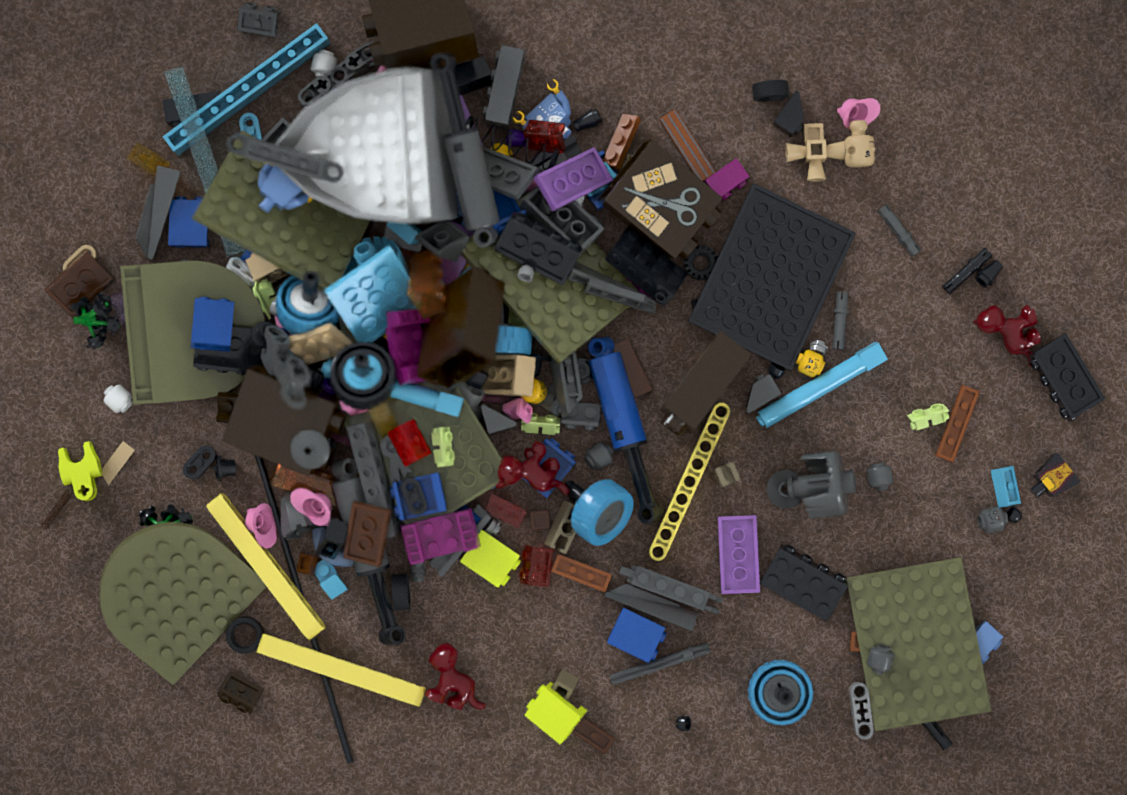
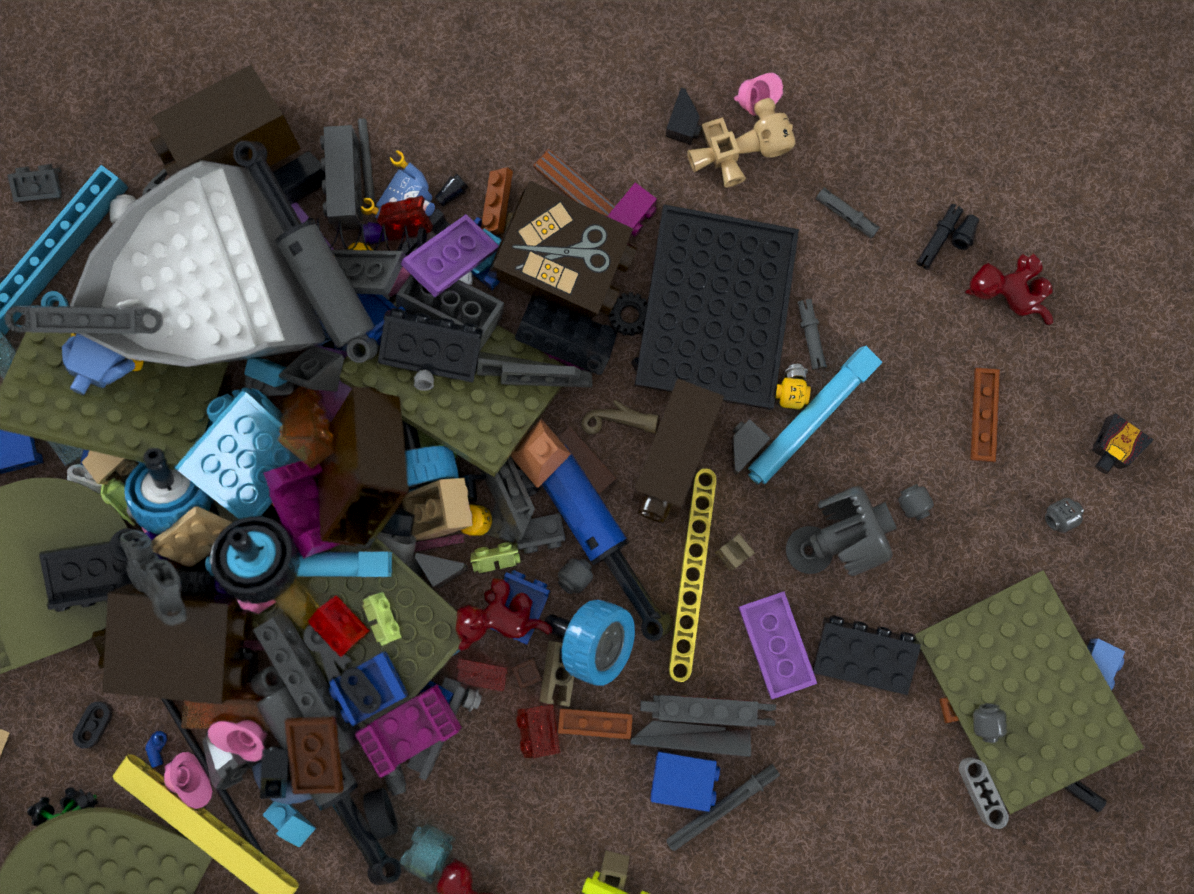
camera: 20 degrees left, 5 degrees down
blue panel [190,297,234,352] -> none
black piece [213,455,236,482] -> none
dark grey dish [291,430,330,469] -> none
reddish brown tile [296,553,318,575] -> none
neon yellow panel [460,530,521,588] -> none
bright pink bracket [502,398,533,424] -> none
black hinge [675,715,691,731] -> none
dark azure wheel [748,660,813,726] -> none
black tyre [752,80,789,102] -> none
black hinge [768,363,786,379] -> none
yellowish green hinge [907,403,949,431] -> none
medium azure slope [991,466,1021,508] -> none
black hinge [1006,506,1022,523] -> none
black bracket [1028,333,1105,421] -> none
none -> blue arm [145,731,167,768]
none -> dark grey bar [358,118,376,208]
none -> clear light blue brick [400,824,455,884]
none -> nougat slope [511,420,571,488]
none -> dark tan plant [581,400,659,434]

